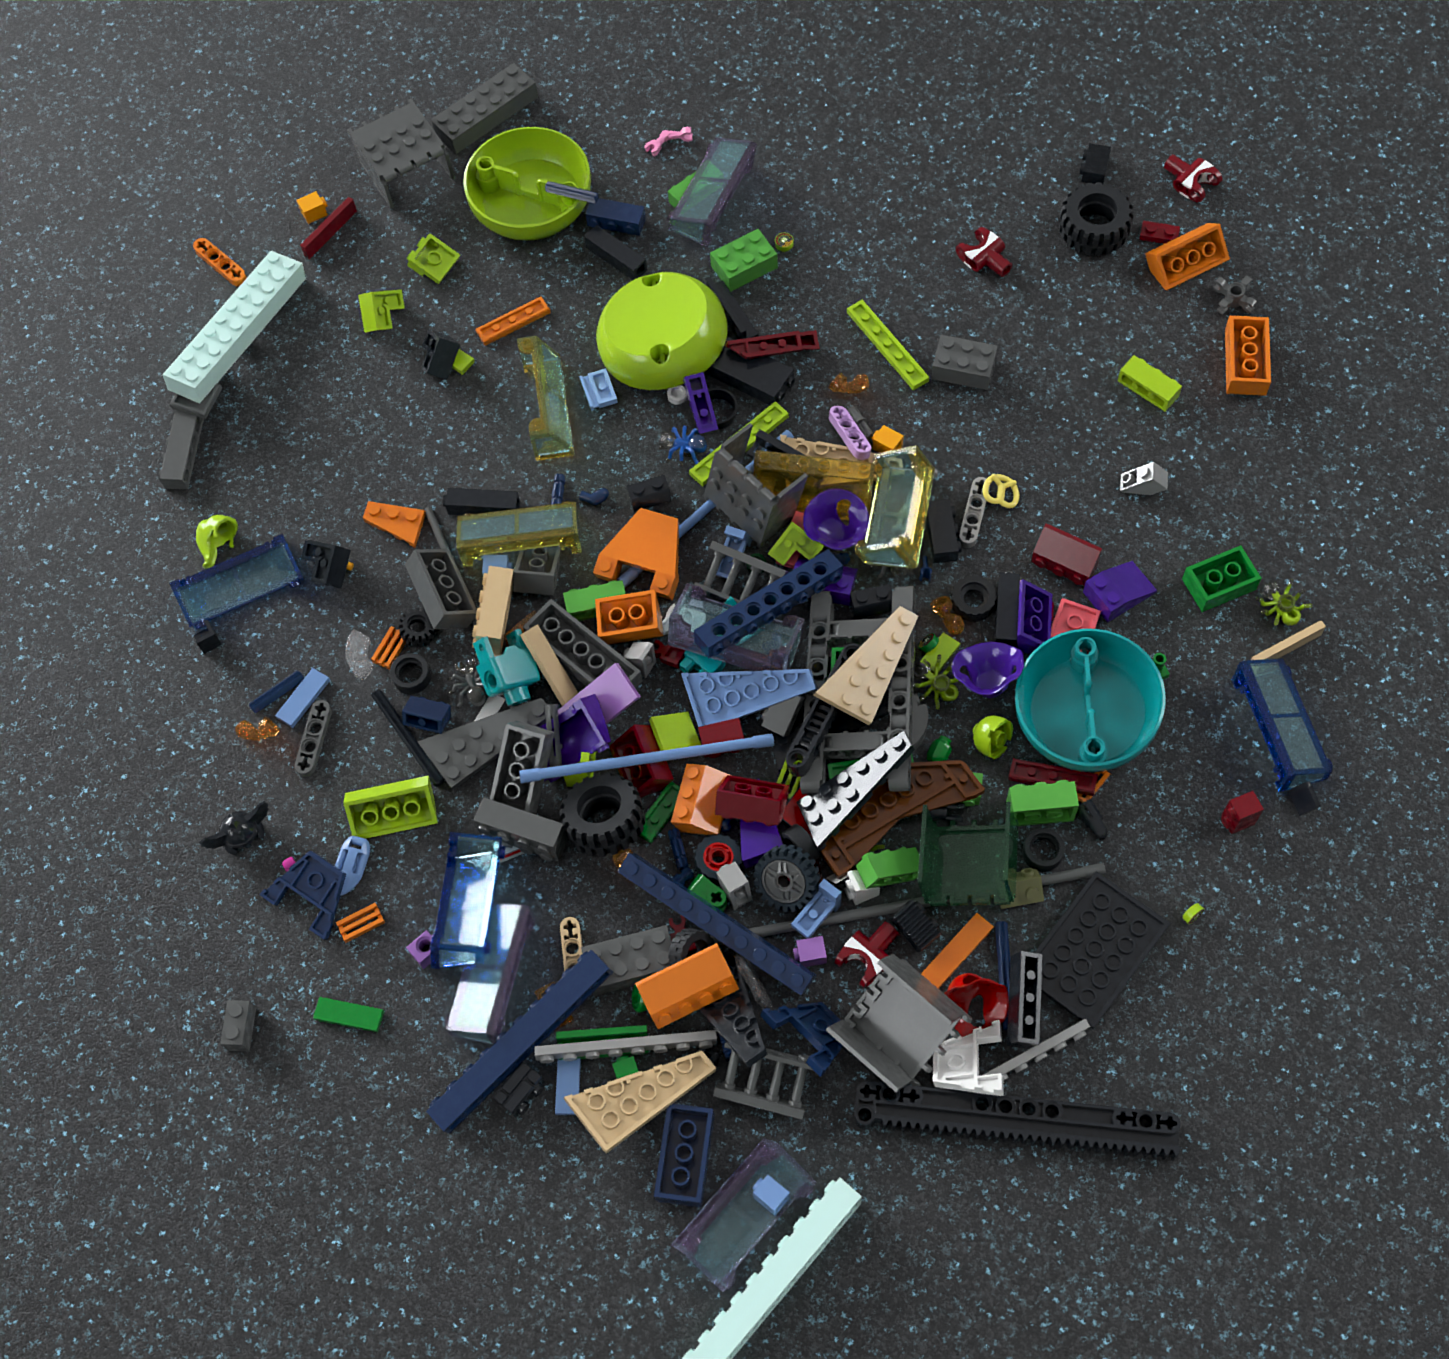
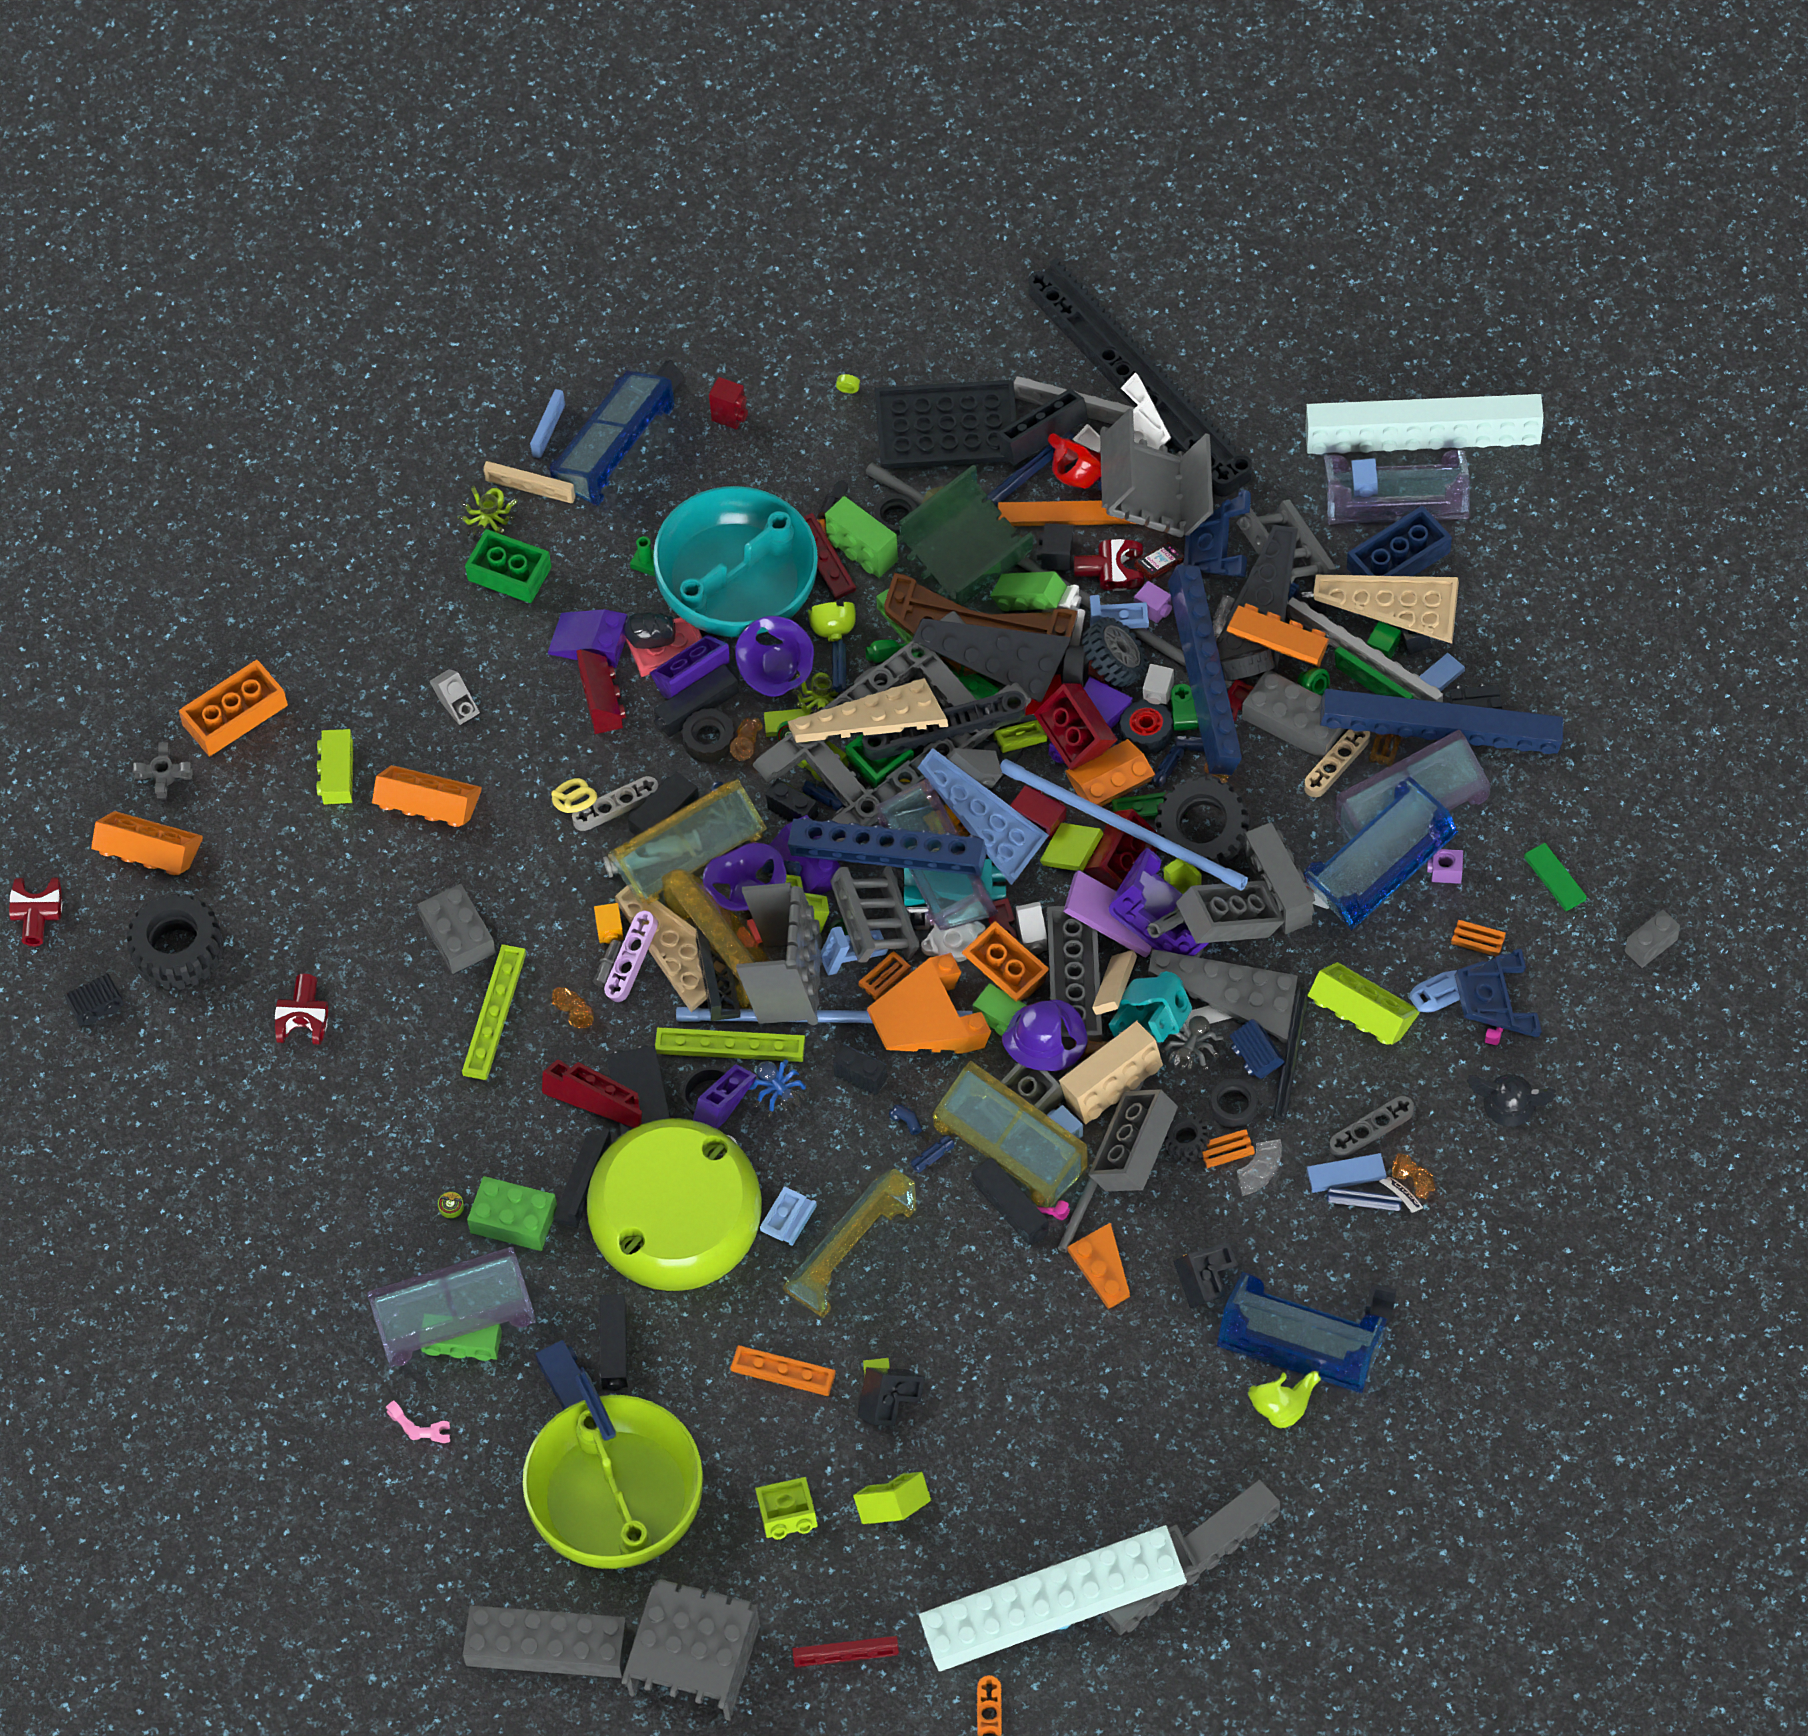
camera: 135 degrees left, 5 degrees down
light orange brick [297,191,328,224] -> none
dark red plate [1139,220,1180,244] -> none
none -> orange slope [372,765,482,827]
none -> medium blue tile [530,389,565,459]
none -> black piece [624,612,676,649]
none -> dark blue axle [832,639,846,693]
none -> orange tile [859,951,911,1000]
none -> dark purple piece [1002,1000,1087,1071]
none -> dark pink hand [1037,1201,1070,1220]
none -> tile [1134,542,1184,580]
none -> white sticker [1379,1177,1422,1213]

